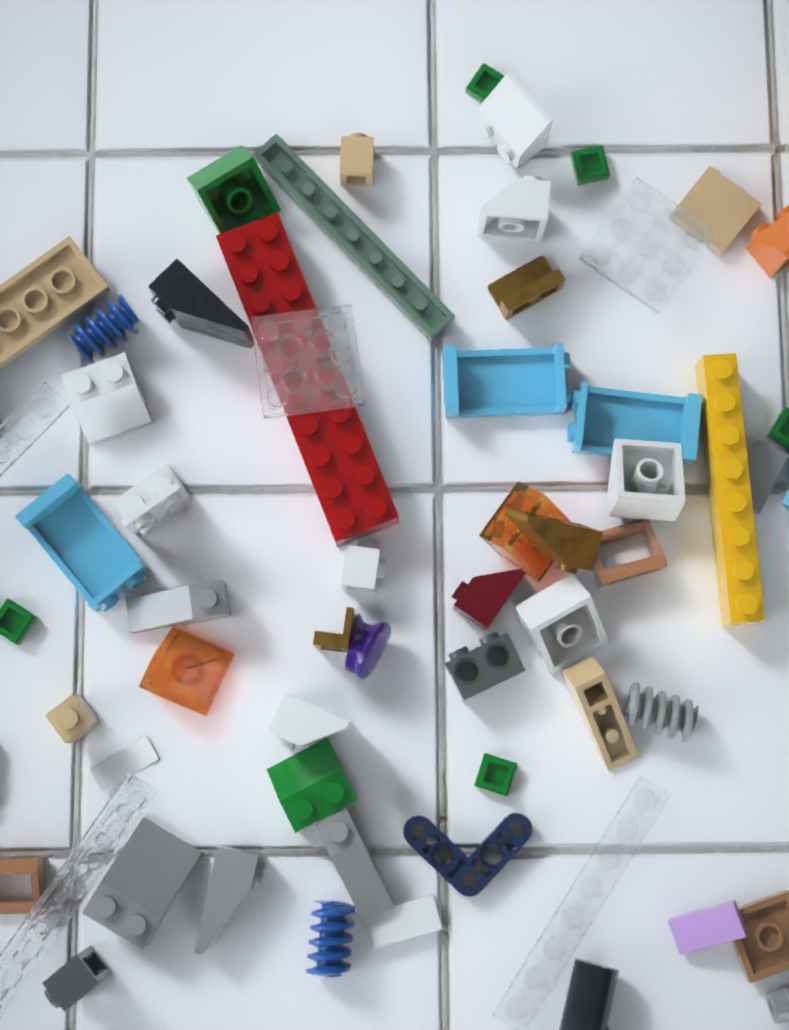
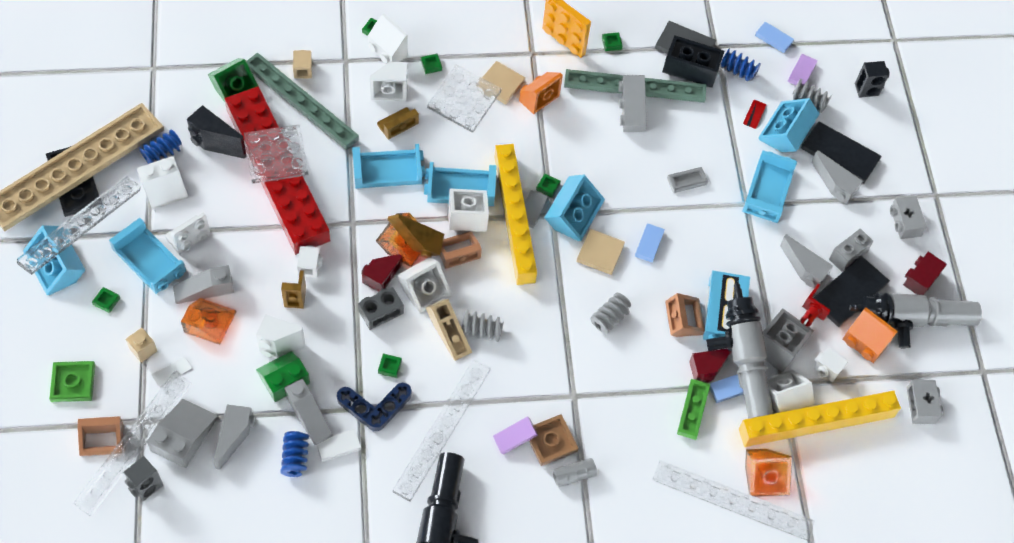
camera: 10 degrees left, 20 degrees down
dark purple piece [345,613,392,680] -> none

